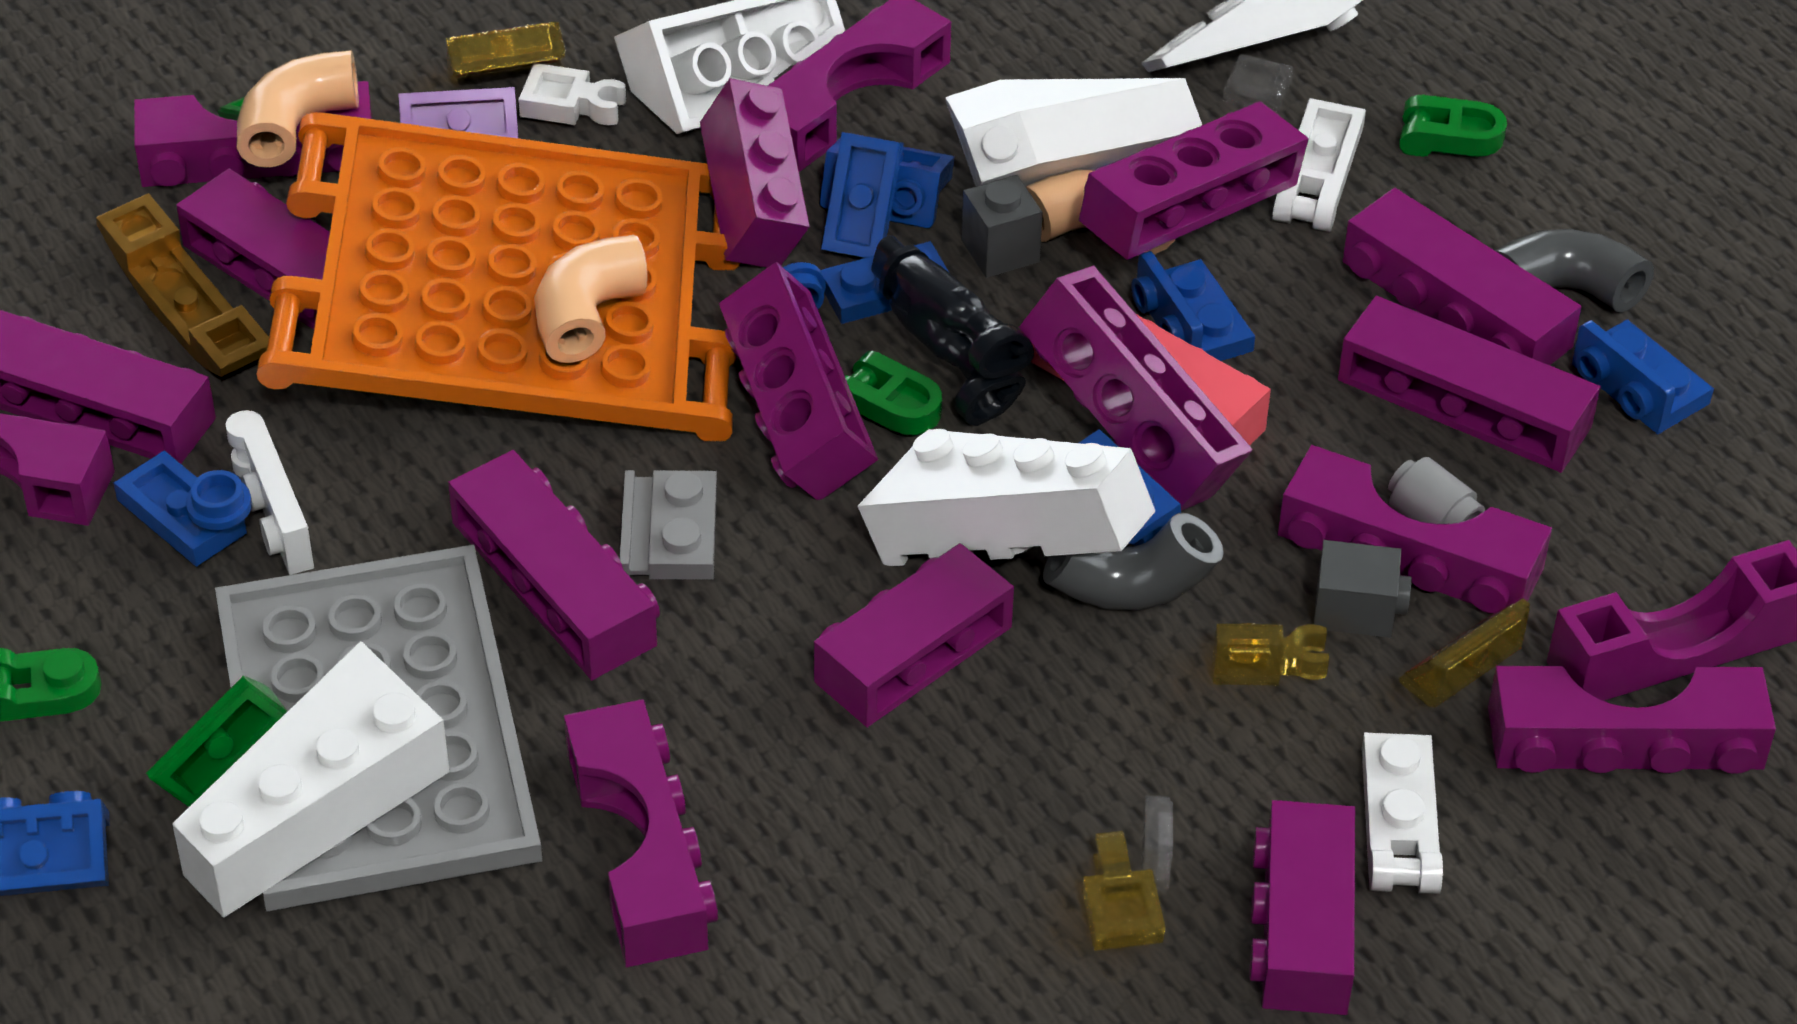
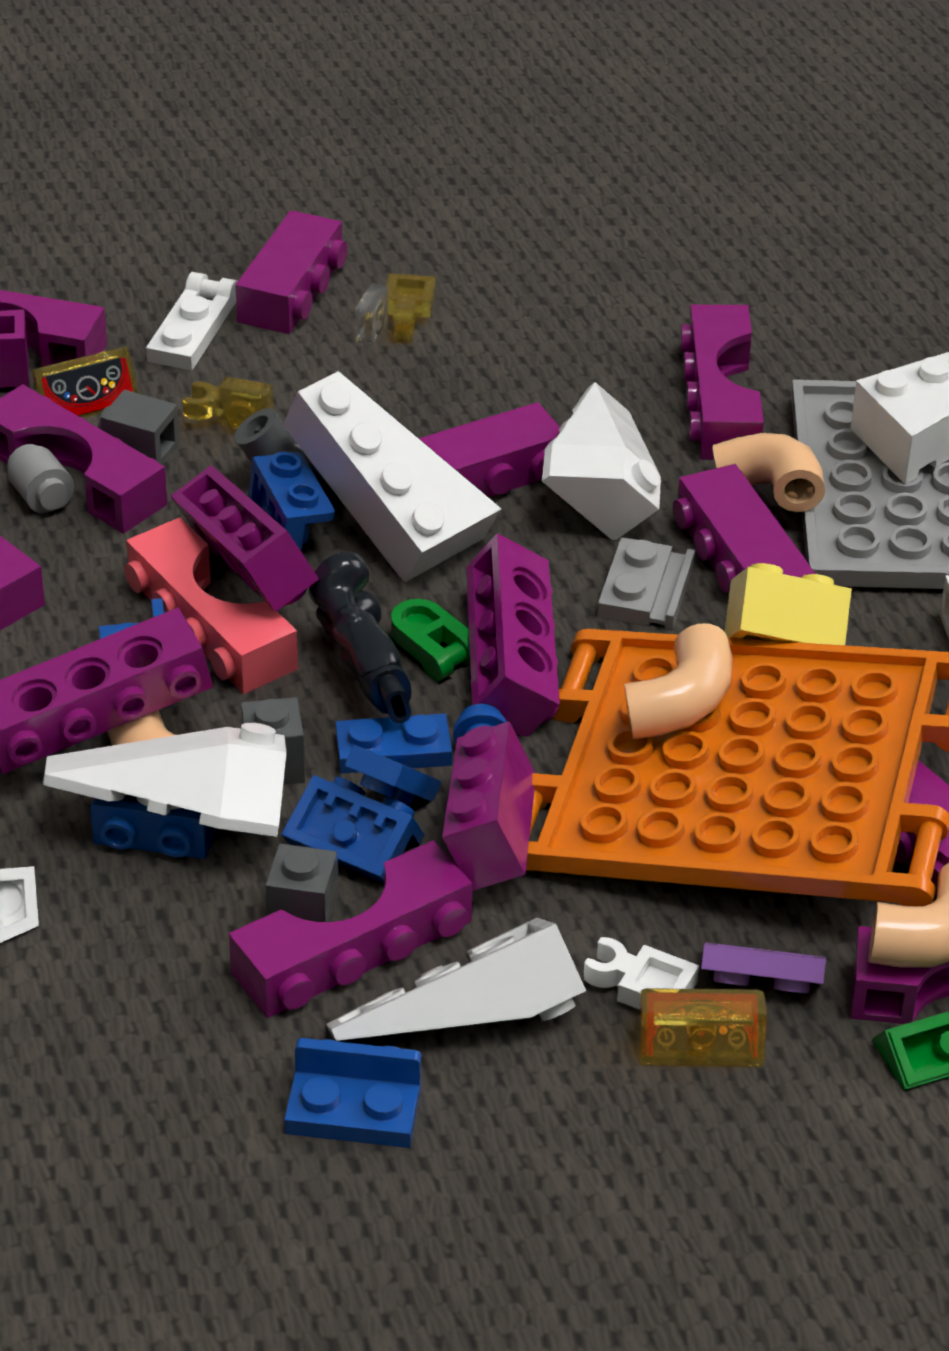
camera: 165 degrees left, 5 degrees down
none -> dark grey brick [266,843,338,922]
none -> white wedge [542,382,661,540]
none -> light nougat cylinder [713,433,825,512]
none -> light yellow brick [724,563,852,645]

